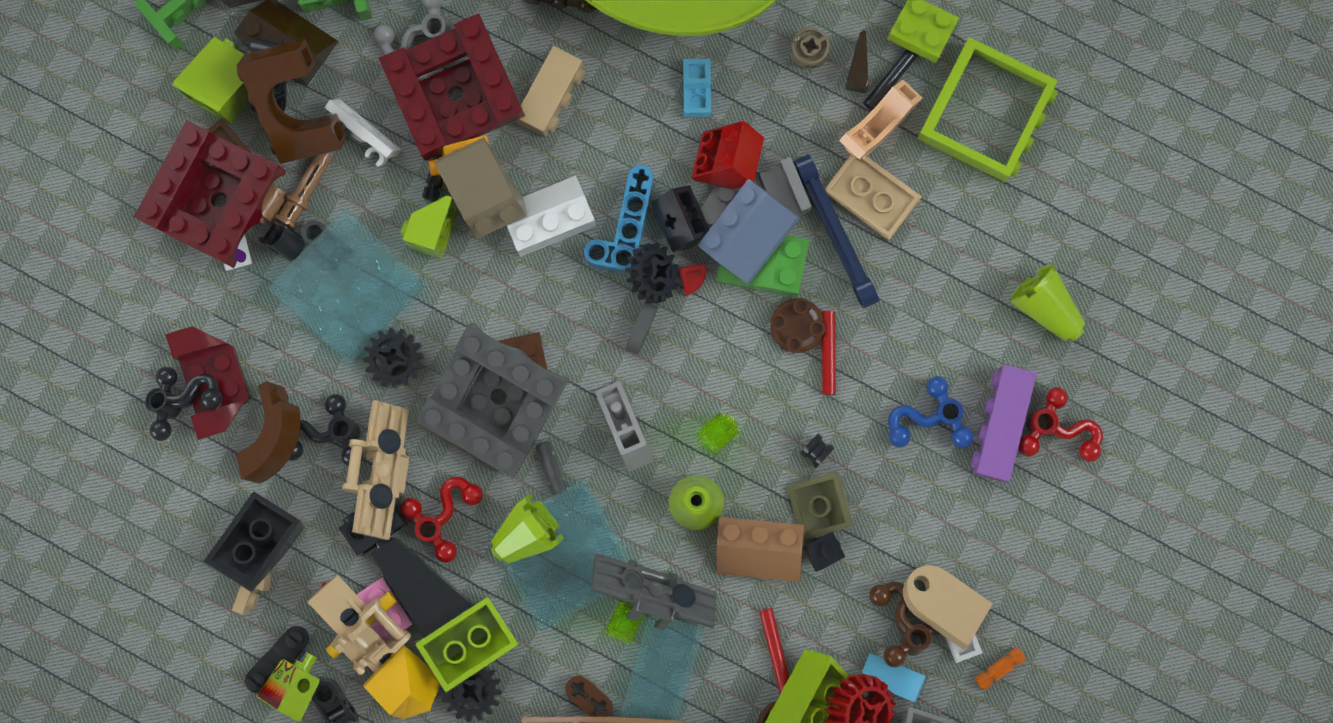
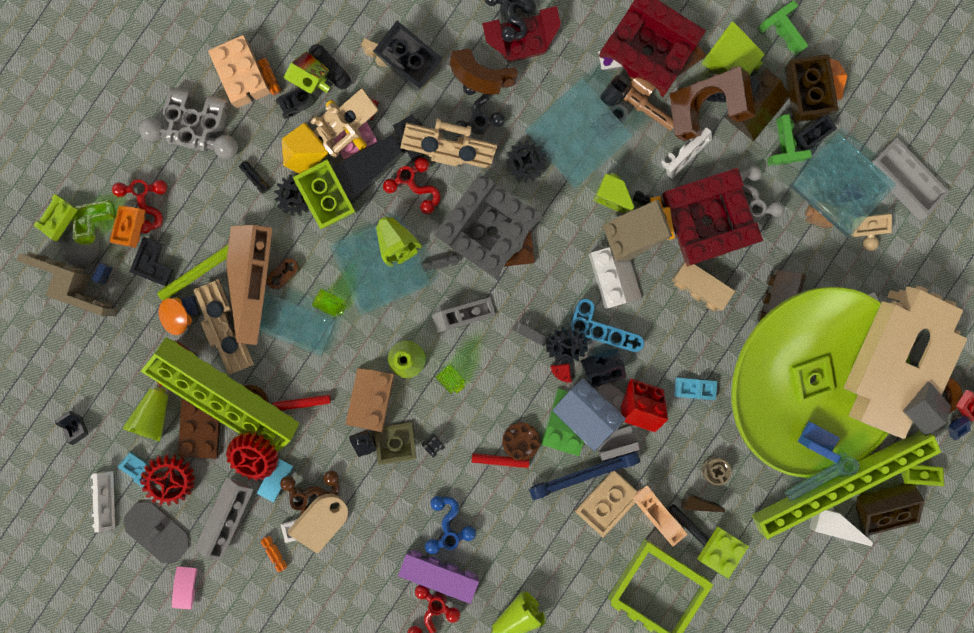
camera: 85 degrees right, 5 degrees up
dark grey piece [591,553,717,630] -> none

